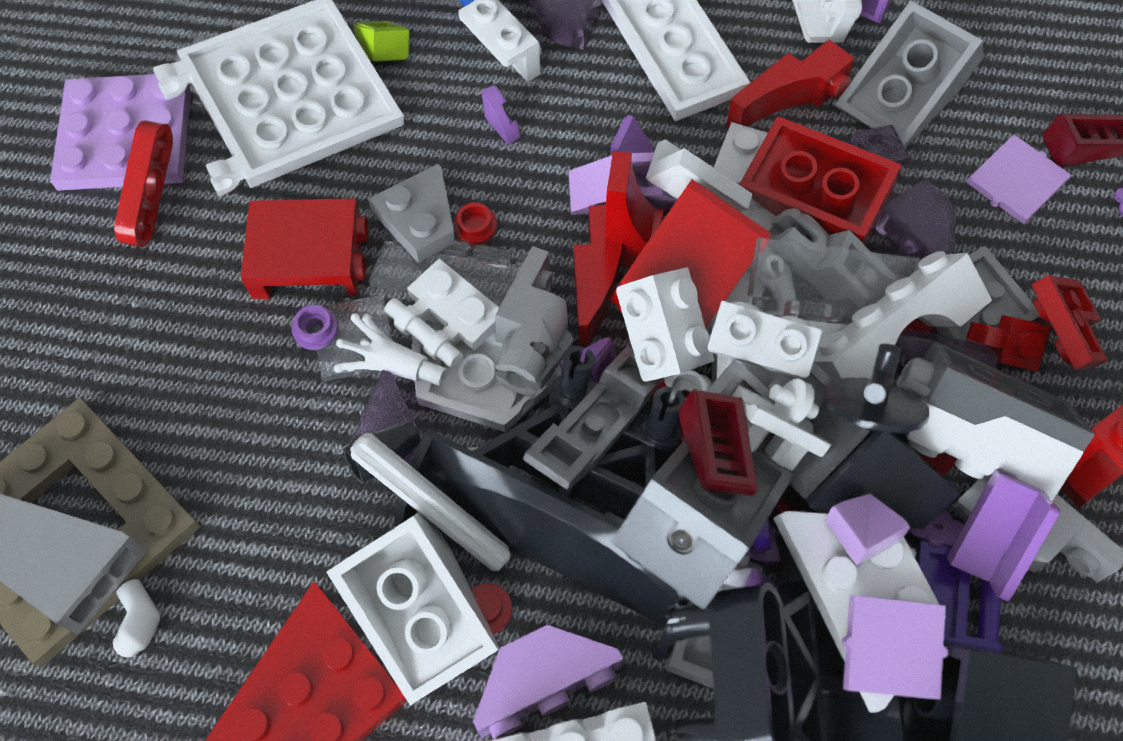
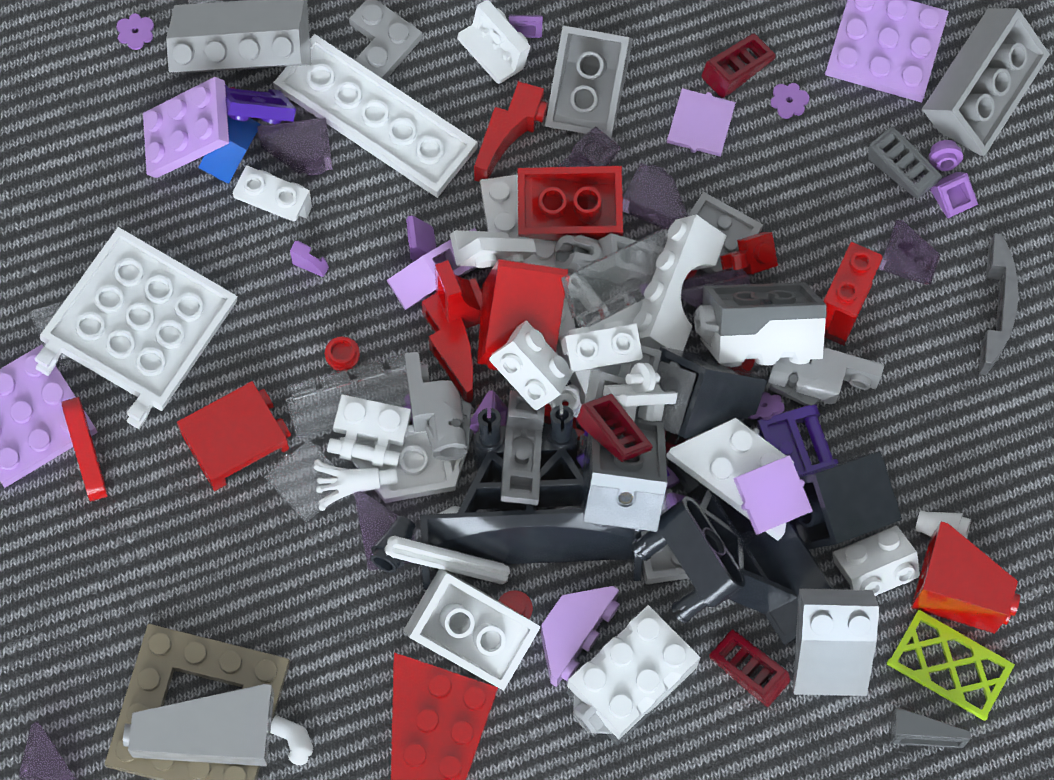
camera: 35 degrees left, 5 degrees up
medium lavender plate [292,305,338,350] -> none
lime slope [354,21,409,61] -> none
light grey wing [368,164,455,263] -> none
black shield [823,344,930,433] -> none
lavender slope [825,494,910,565] -> none
medium lavender panel [947,469,1060,602] -> none
red plate [1031,275,1108,369] -> none

